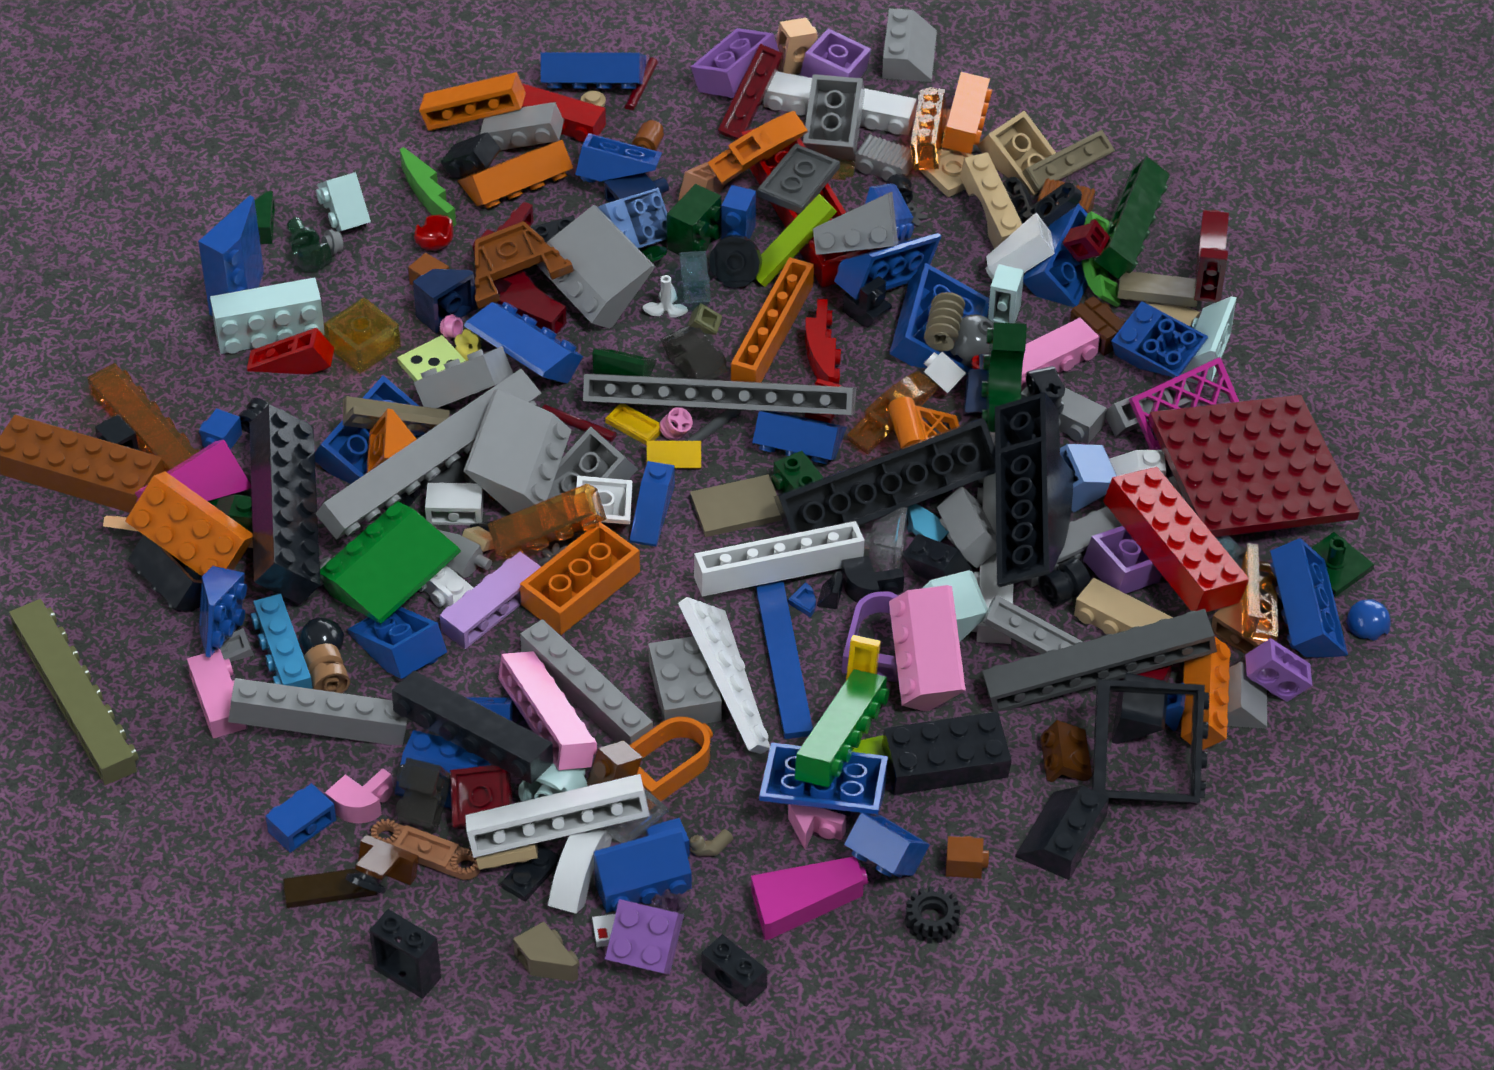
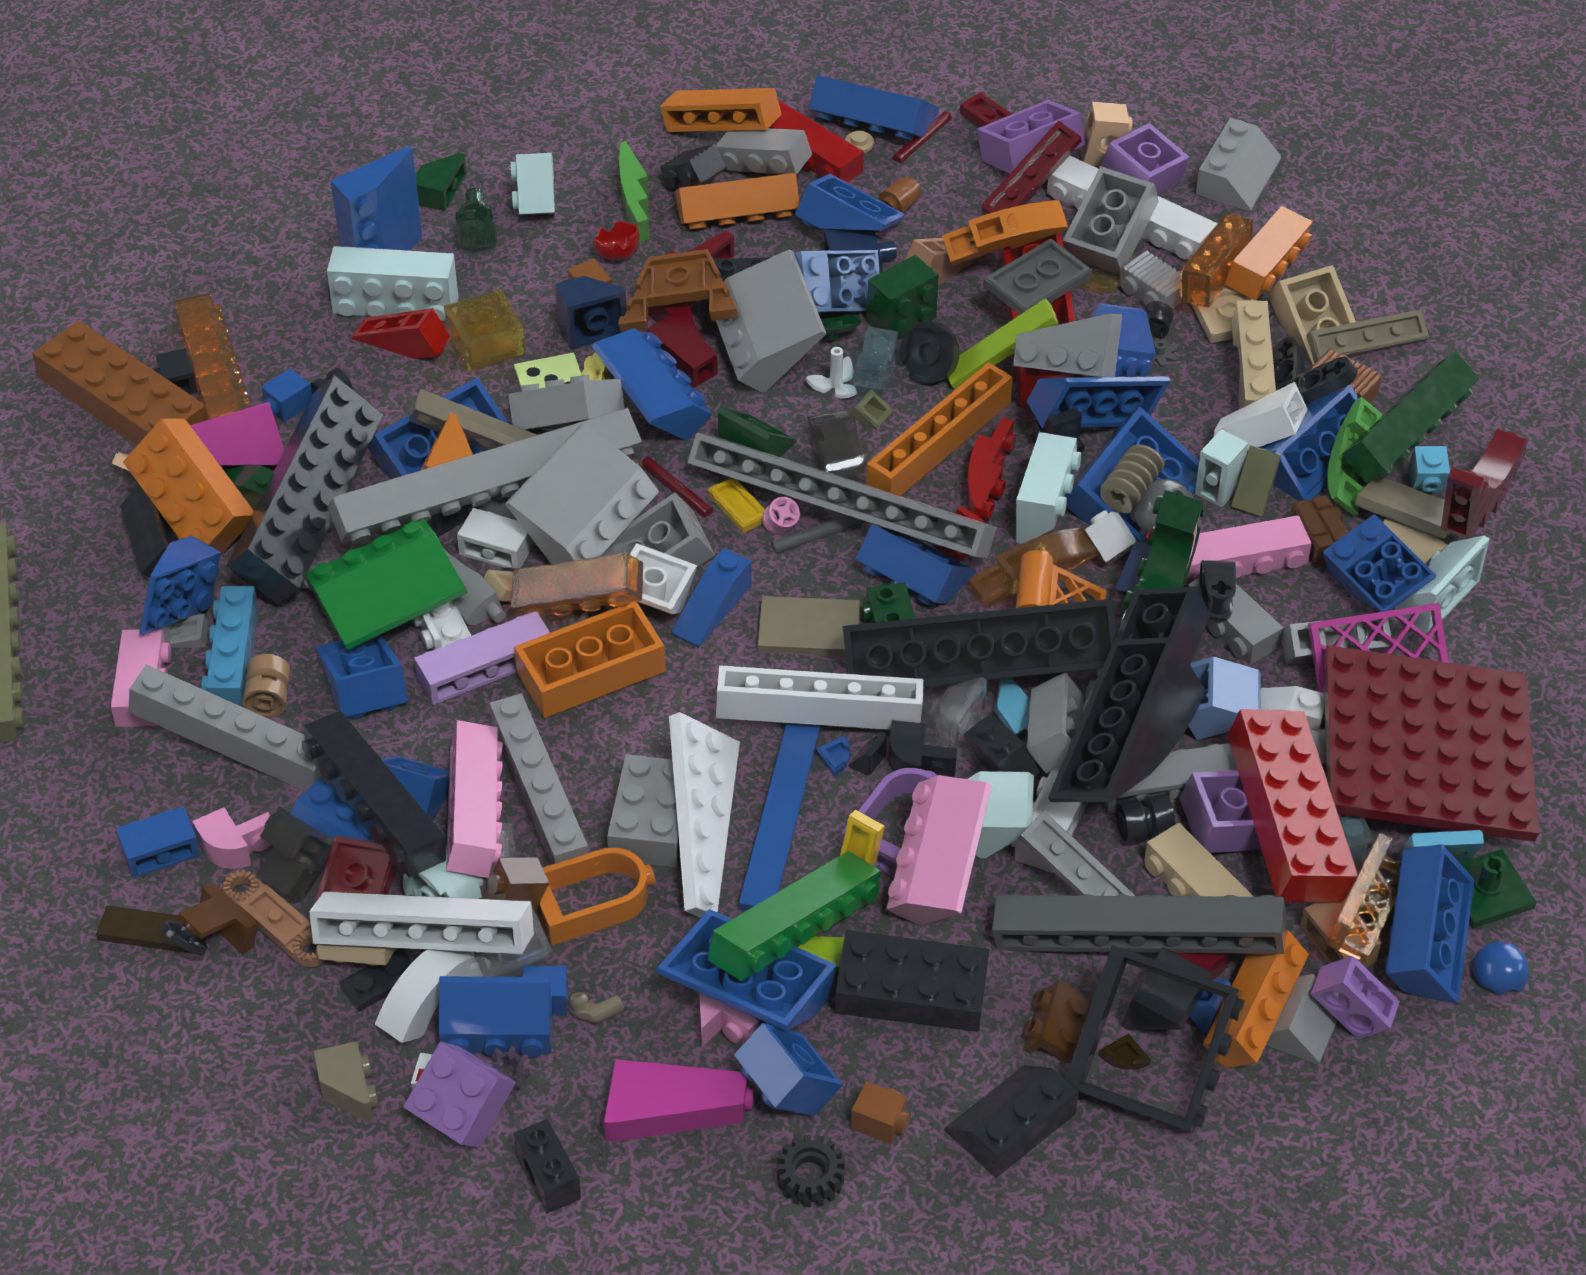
camera: 20 degrees right, 0 degrees up
black hair [299,617,344,654] -> none
light grey plate [321,229,343,256] -> none
black window [369,909,441,999] -> none
bright pink plate [440,314,463,341] -> none
yellow tile [647,441,701,469] -> none
blue brick [722,185,756,239] -> none
dark red brick [1062,219,1110,261] -> none
none -> dark red plate [960,92,1012,127]
none -> light aqua slope [1016,432,1081,544]
none -> dark brown tile [1099,1033,1151,1070]
none -> olive tile [1231,445,1282,516]
none -> medium azure tile [1398,830,1484,865]
none -> medium azure brick [1408,446,1450,492]

